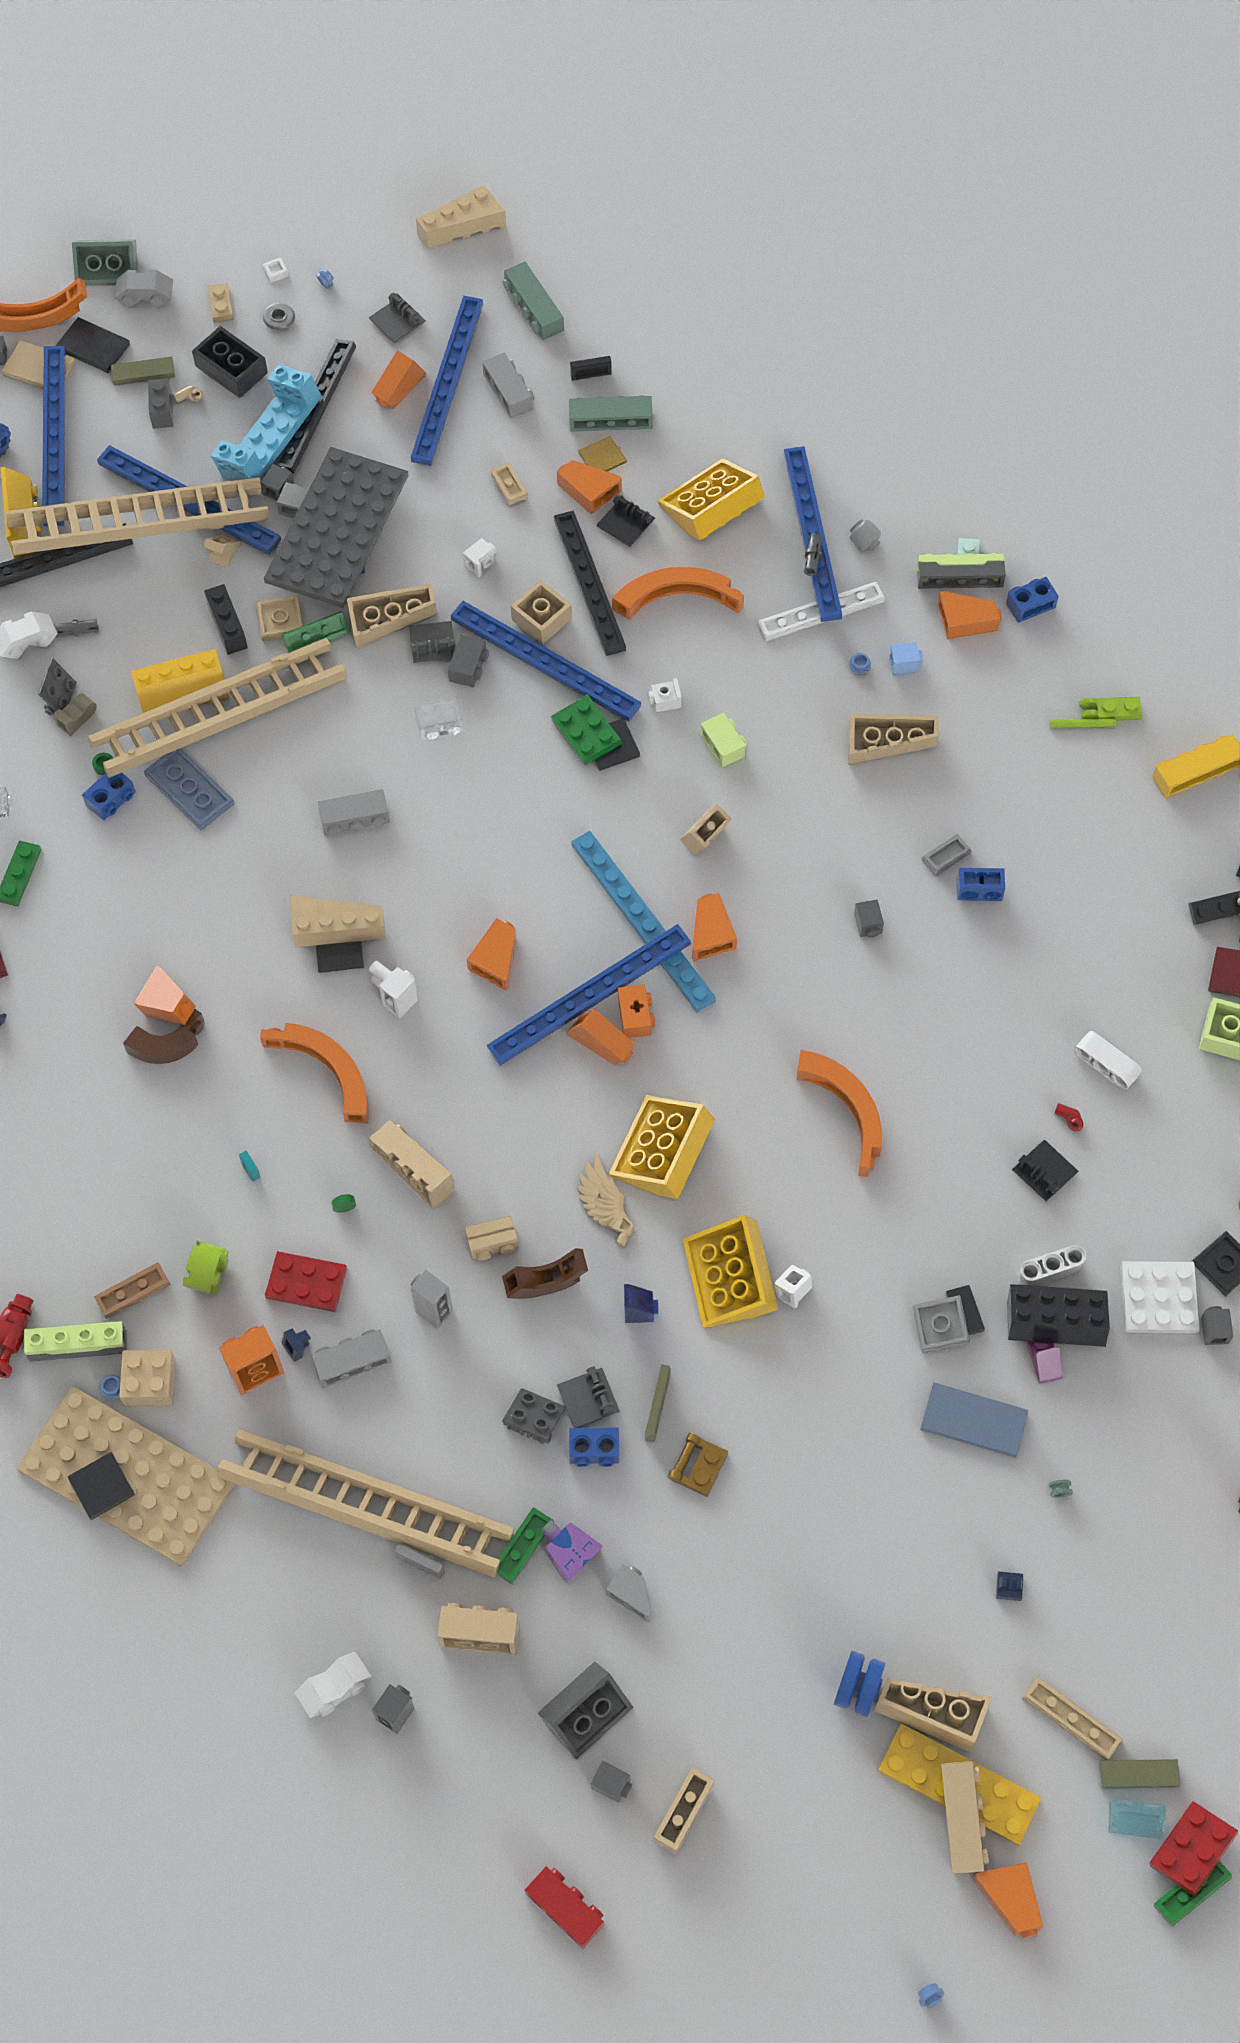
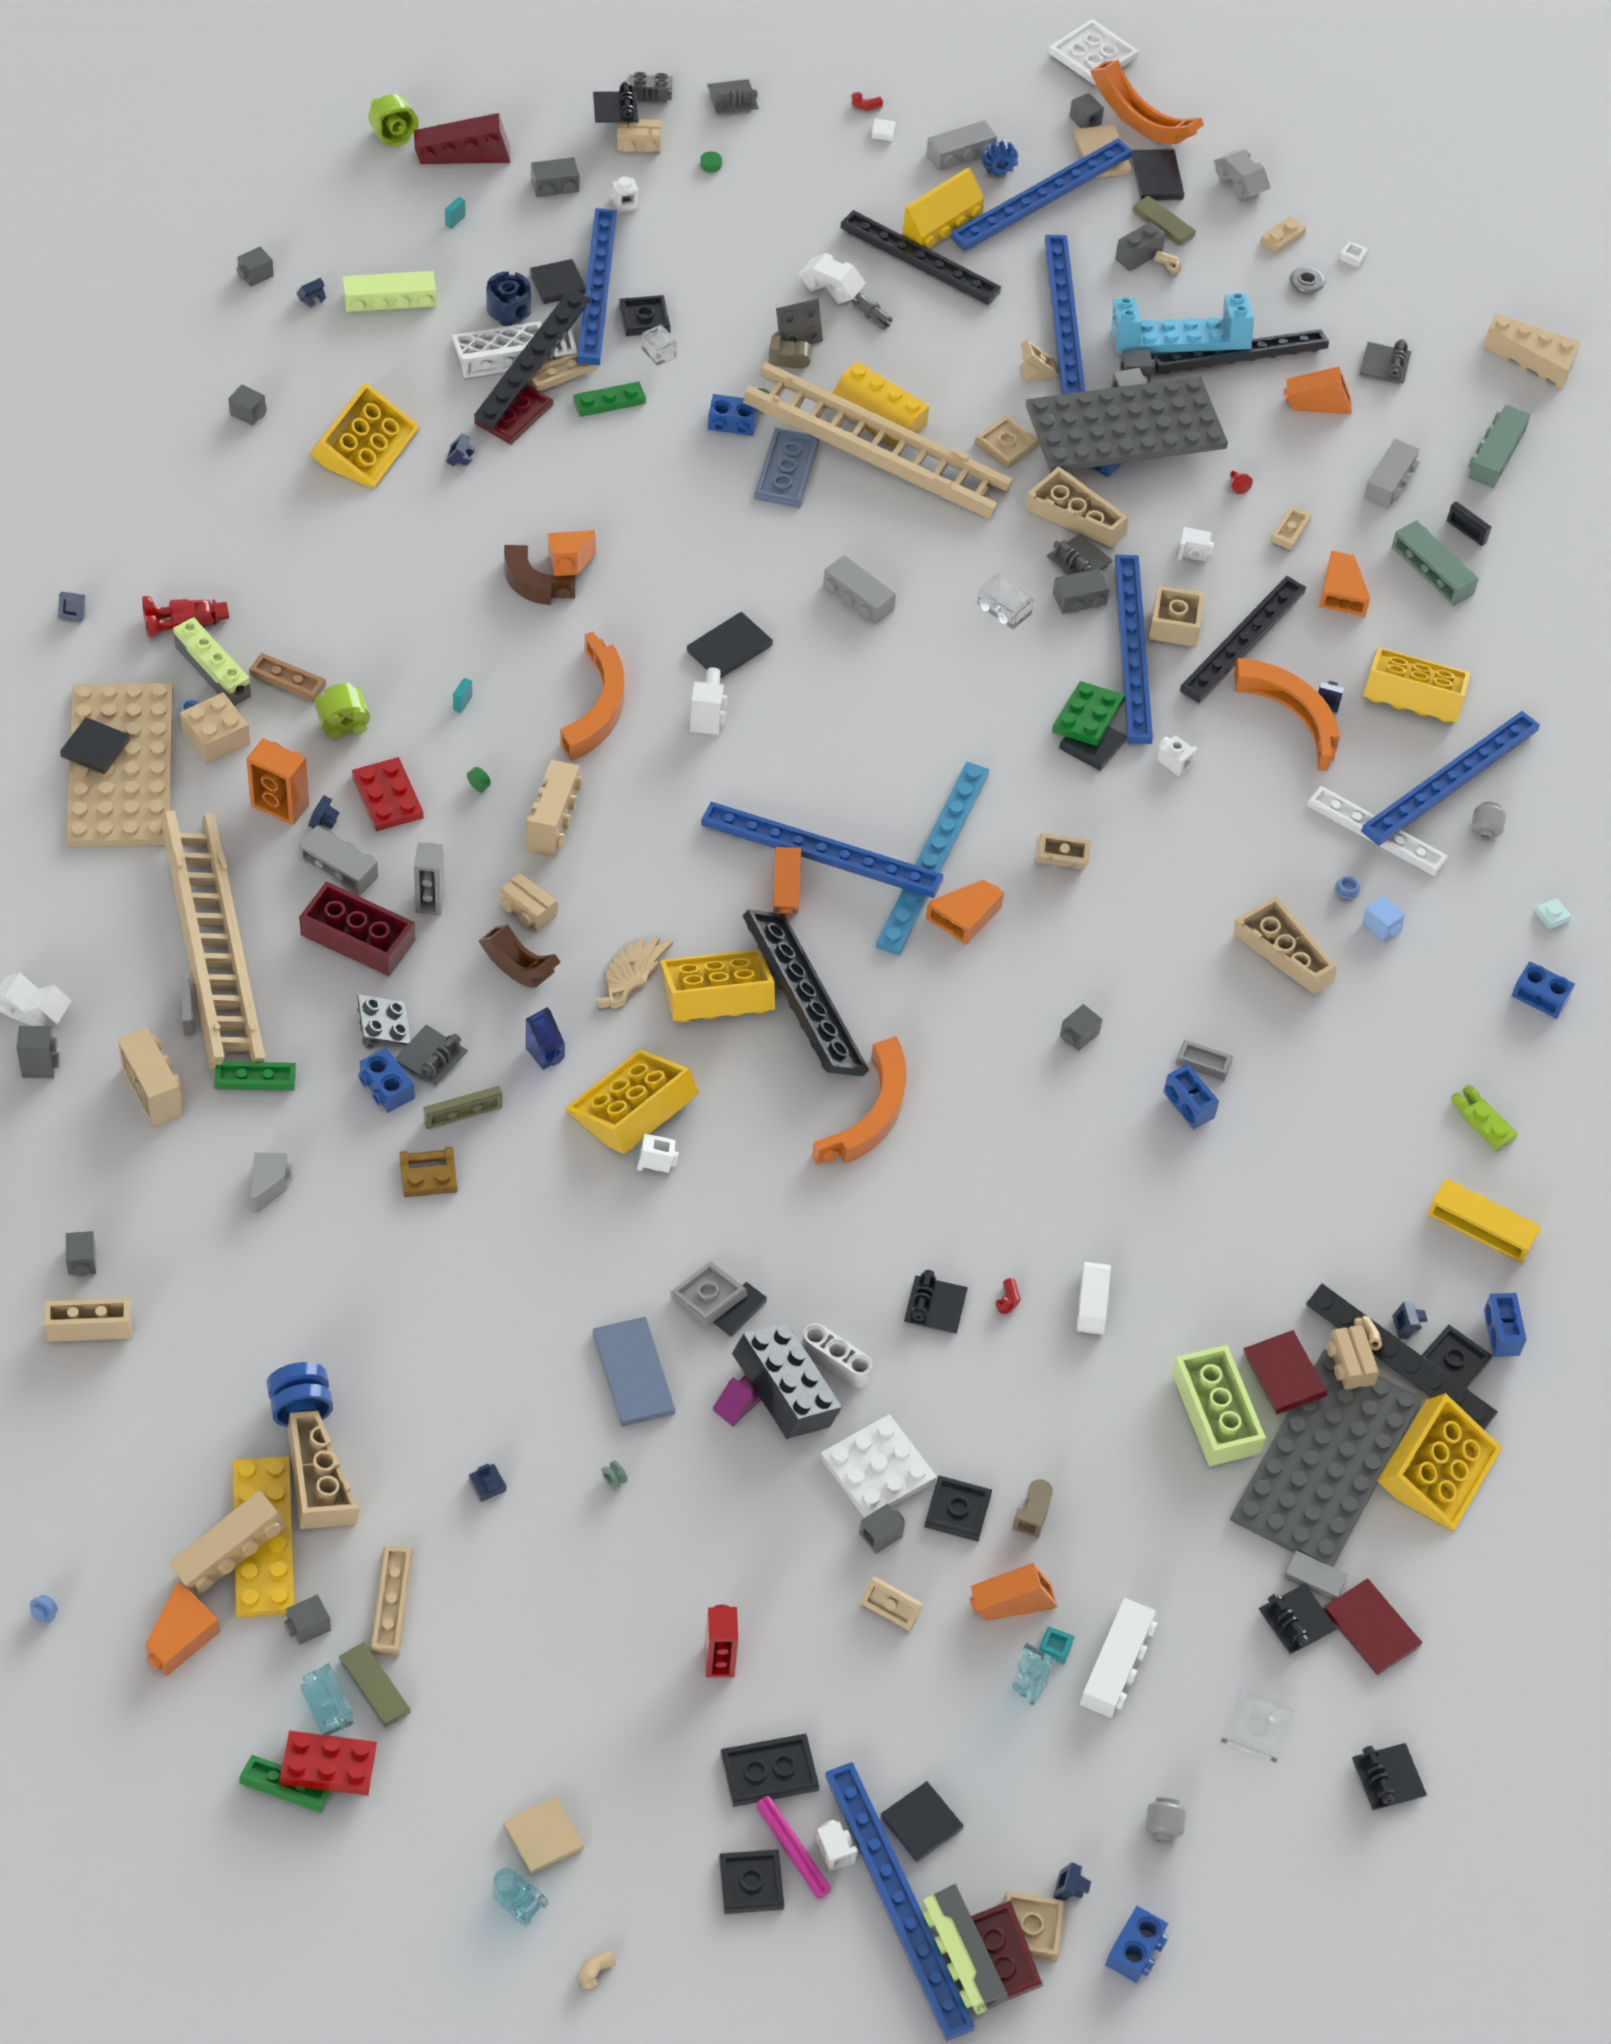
camera: 50 degrees right, 10 degrees down
tan ladder [5,477,268,555] -> none
sand green slope [72,239,137,284] -> none
black brick [192,326,268,398] -> none
black brick [204,584,248,655] -> none
green plate [281,611,350,653] -> none
tan wedge [290,895,386,947] -> none
medium blue plate [316,268,334,288] -> none
blue plate [411,295,483,466] -> none
orange slope [467,918,516,991] -> none
dark grey slope [538,1662,634,1759] -> none
medium lavender torso [541,1520,603,1583] -> none
clear yellow piece [578,436,627,472] -> none
black hinge [596,495,655,547] -> none
orange brick [618,984,655,1038] -> none
yellowish green brick [700,712,747,768] -> none
dark grey pin [804,533,822,576] -> none
dark grey piece [917,553,1006,589] -> none
orange slope [937,591,1002,639] -> none
lime bar [1050,718,1116,728] -> none
none -> dark grey brick [284,1594,331,1645]
none -> dark red brick [299,881,416,976]
none -> black plate [742,909,869,1076]
none -> red rock [1230,470,1252,494]
none -> dark blue tile [1318,680,1344,713]

